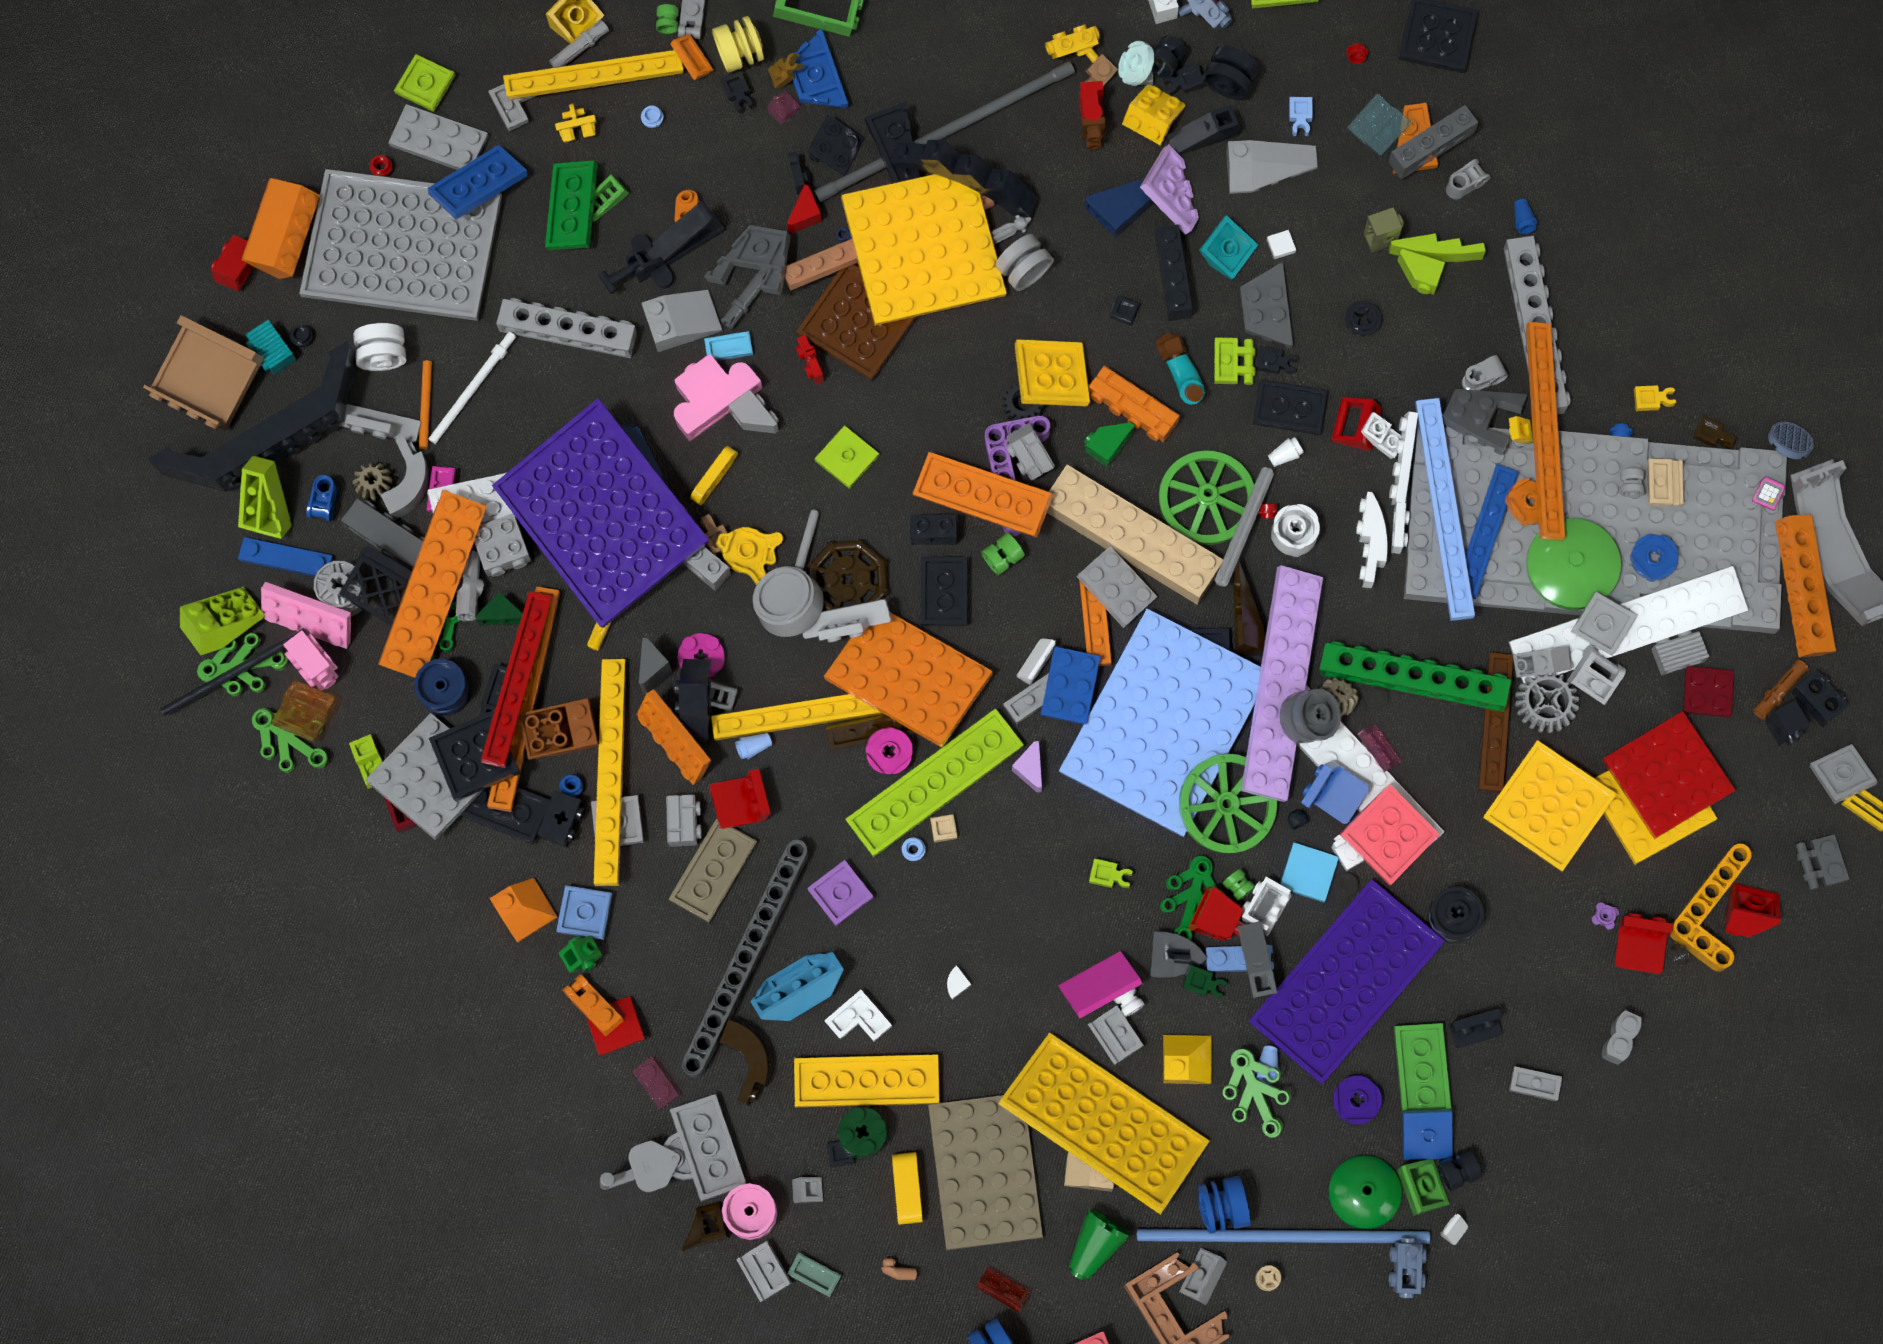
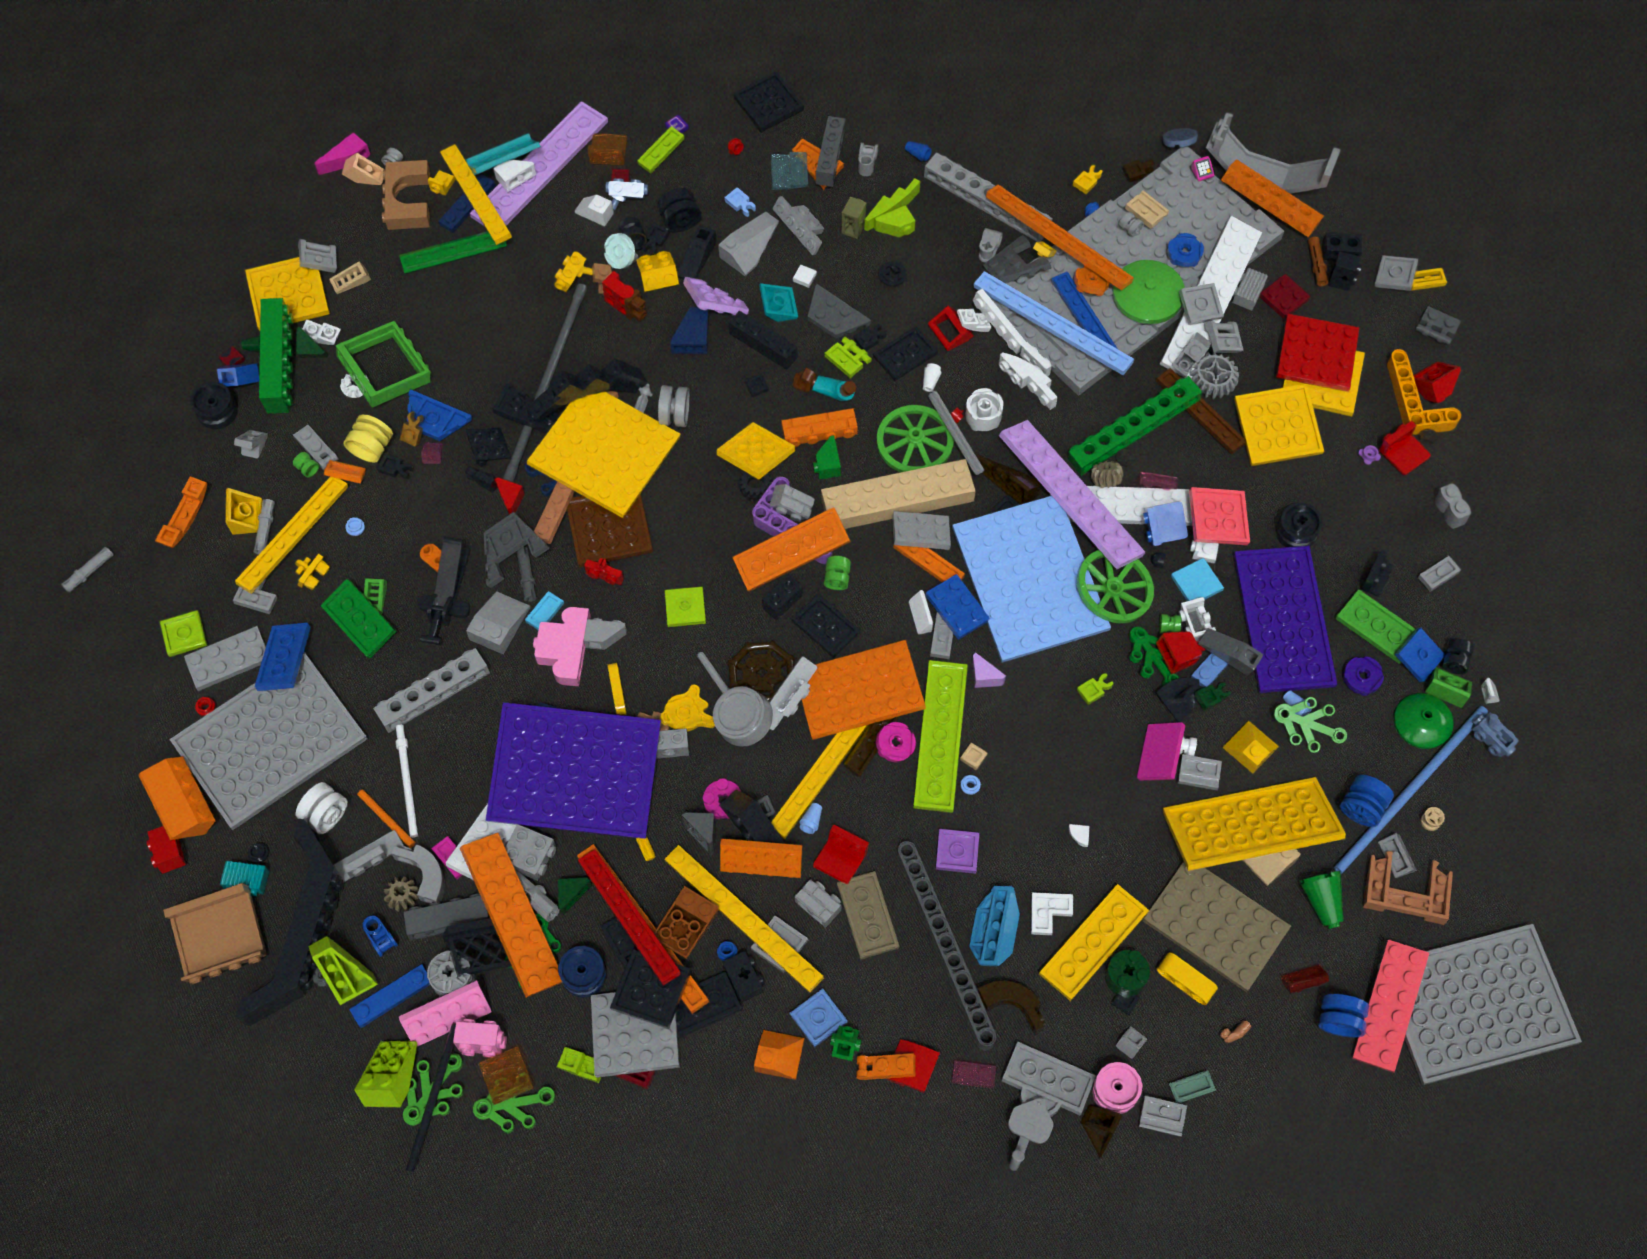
camera: 50 degrees left, 10 degrees down
dark grey wheel [1279,689,1341,743] -> none
none -> light grey bracket [773,196,824,255]

